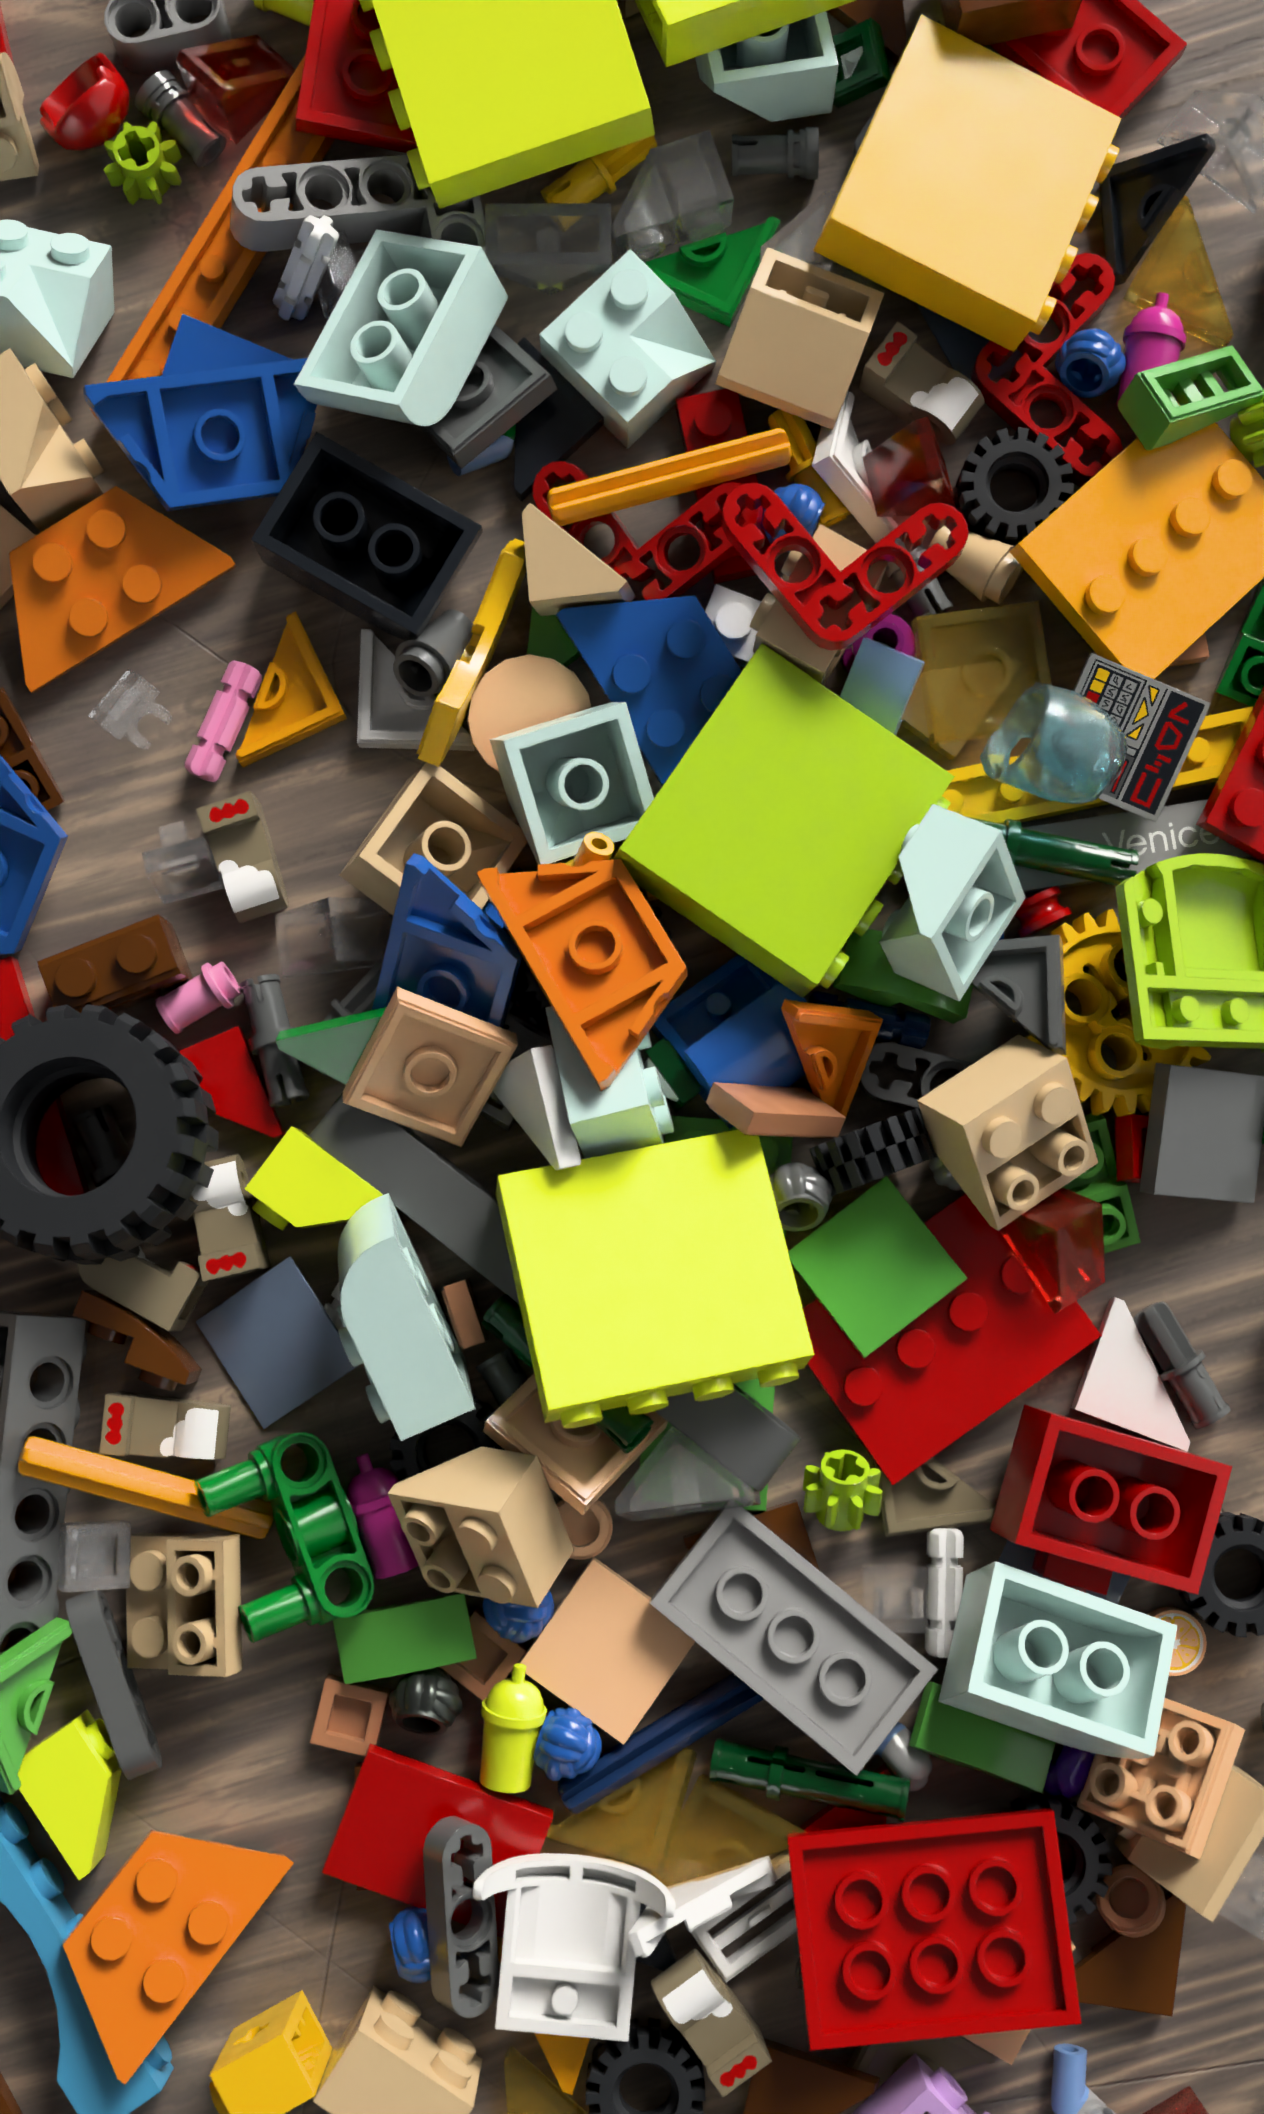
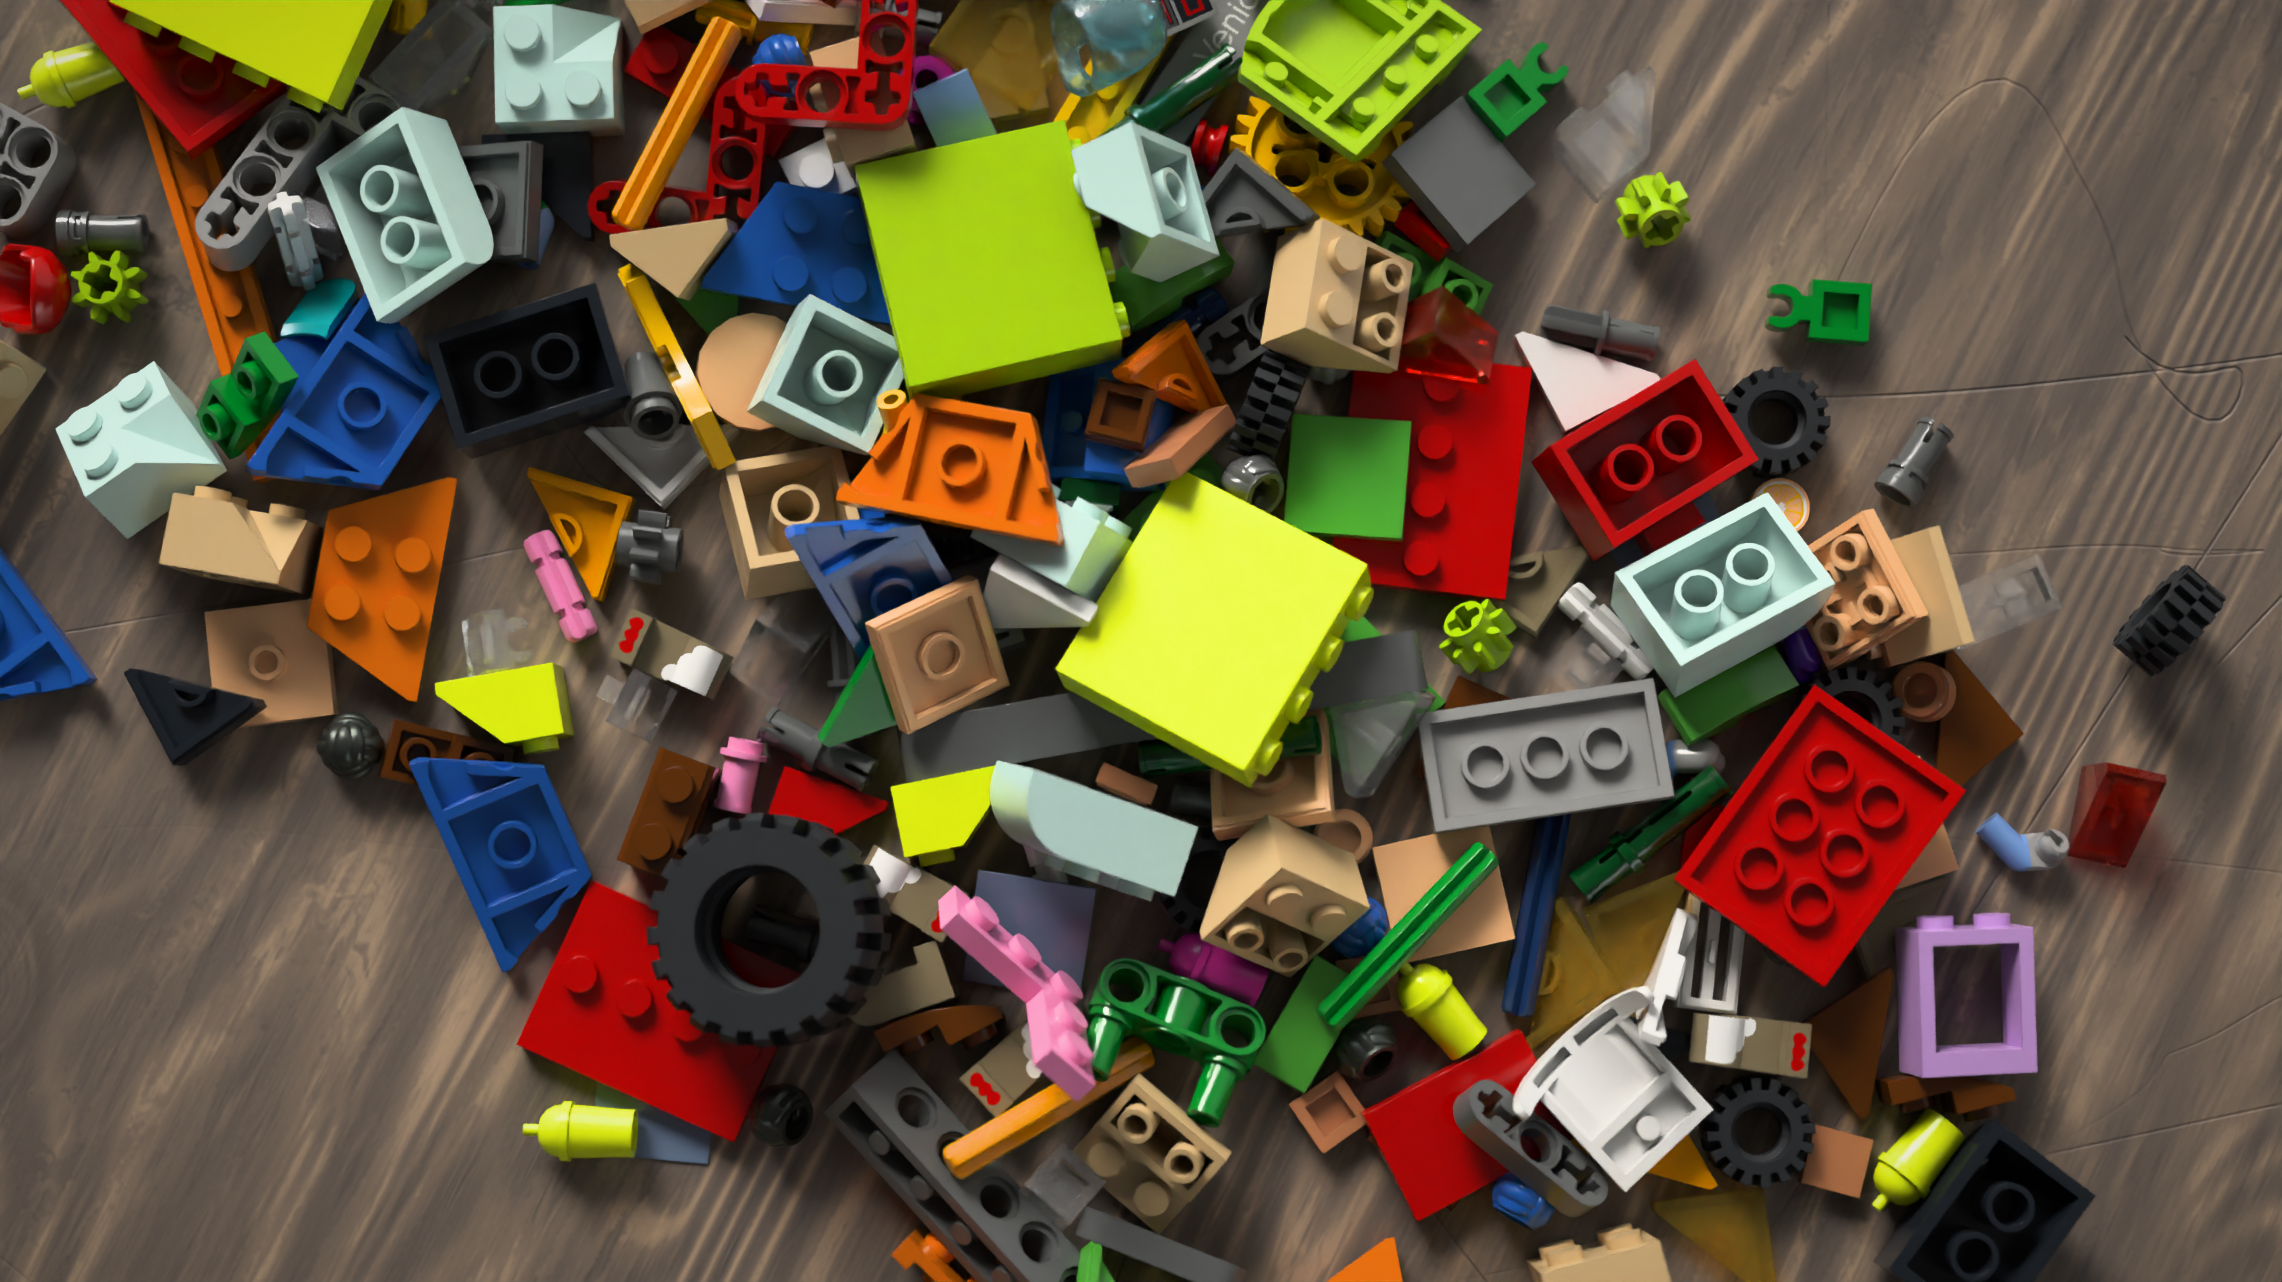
camera: 45 degrees left, 0 degrees up
clear red slope [176,34,295,145] -> none
blue piece [534,1706,602,1781] -> none
none -> green slope [196,331,299,460]
none -> teal piece [280,278,358,340]
none -> neon yellow slope [434,662,574,755]
none -> dark grey gear [616,509,684,584]
none -> bright pink plate [938,885,1095,1102]
none -> reddish brown tile [1085,378,1157,453]
none -> green axle [1316,842,1499,1031]

